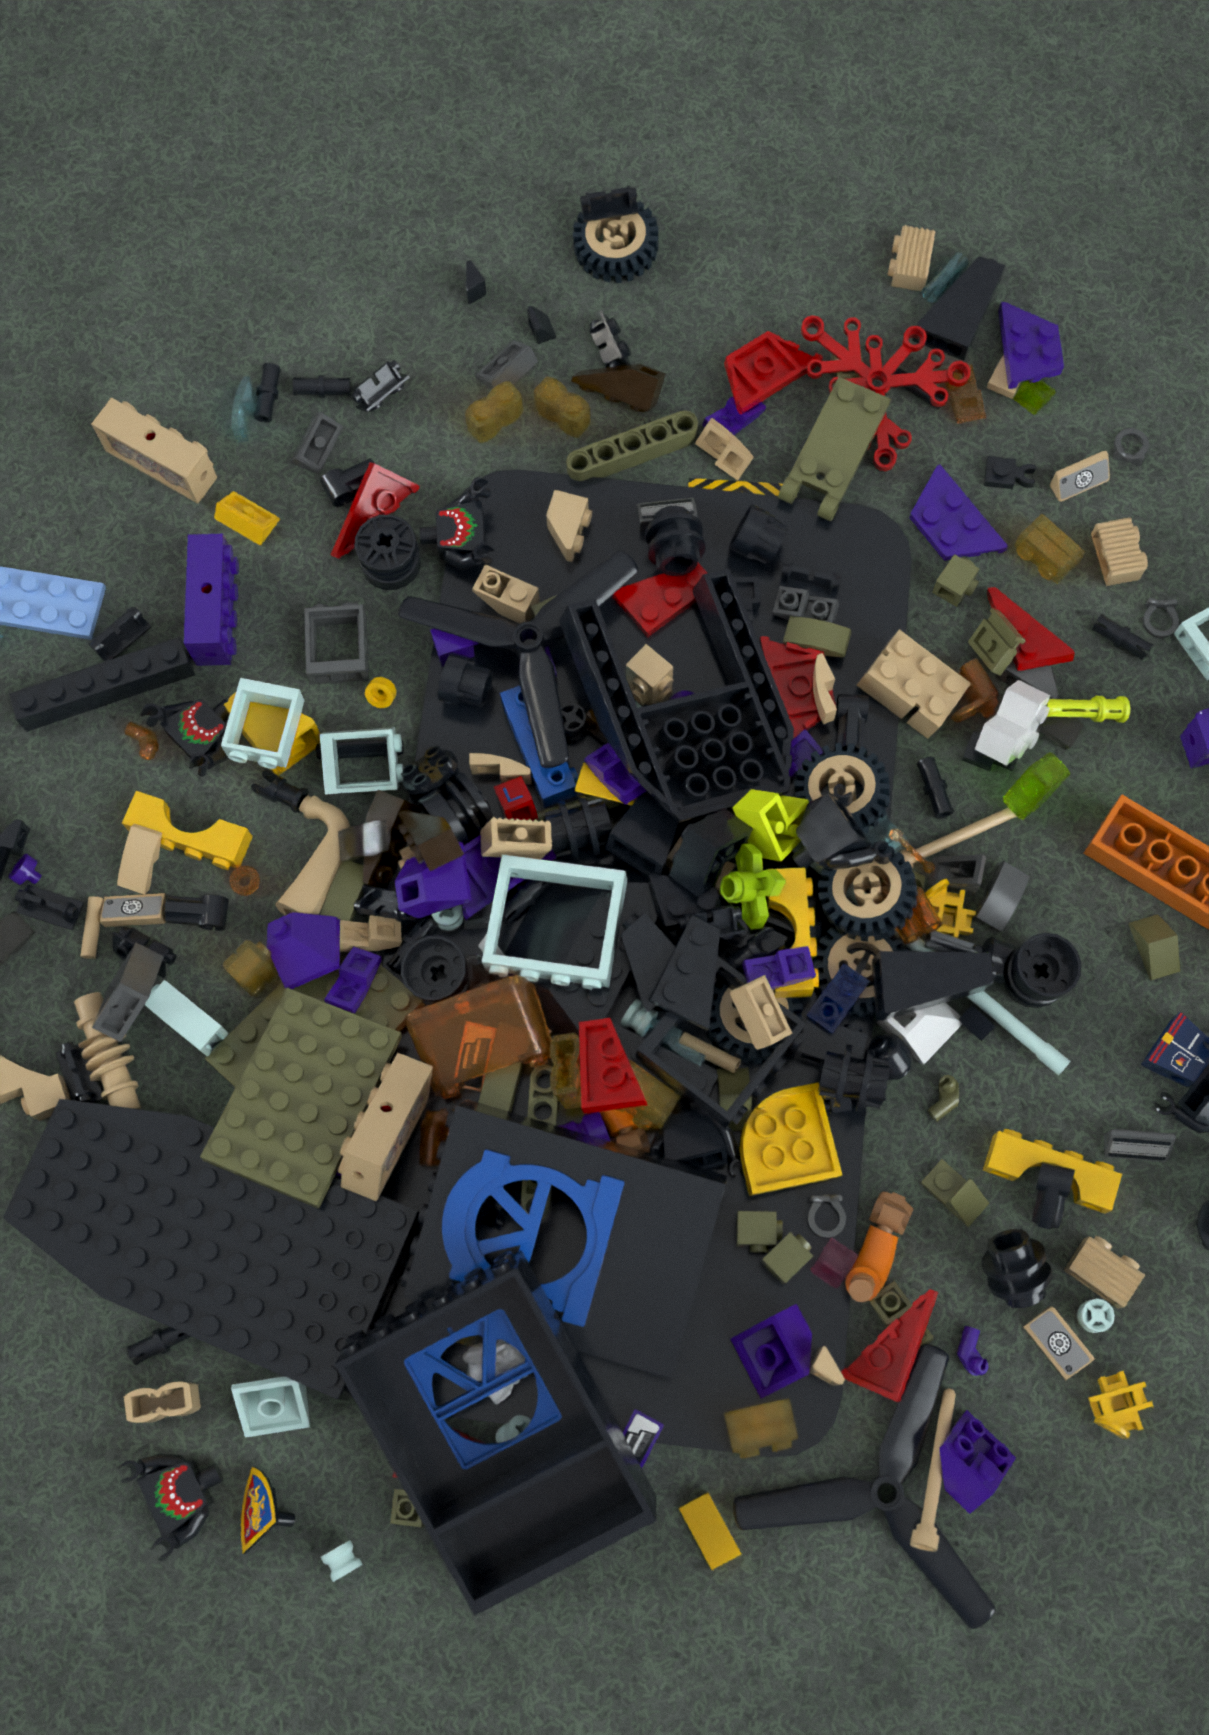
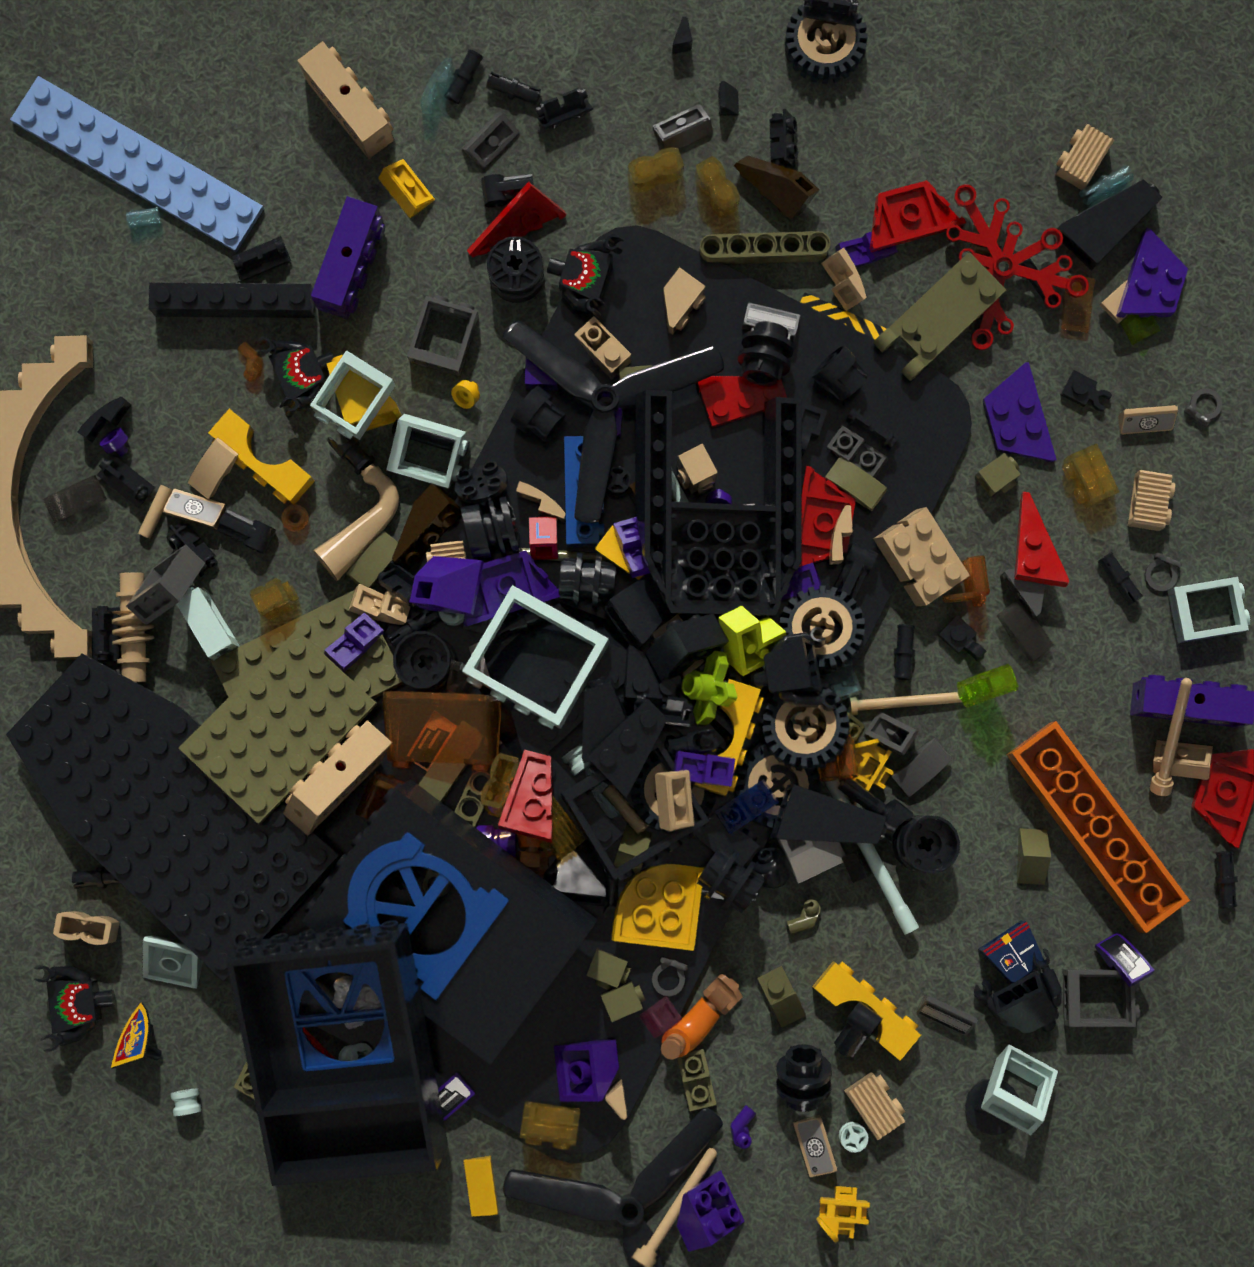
camera: 15 degrees right, 10 degrees up
dark purple slope [267,912,340,989] -> none
clear smoke slope [338,820,391,861] -> none
dark brown slope [398,811,464,871] -> none
tan brick [481,817,552,860] -> none
red wing [841,1289,939,1402] -> none
clear orange hinge [889,828,935,873] -> none
olive plate [968,608,1026,676] -> none
white brick [975,680,1050,766] -> none
neon yellow pin [1047,696,1130,723] -> none

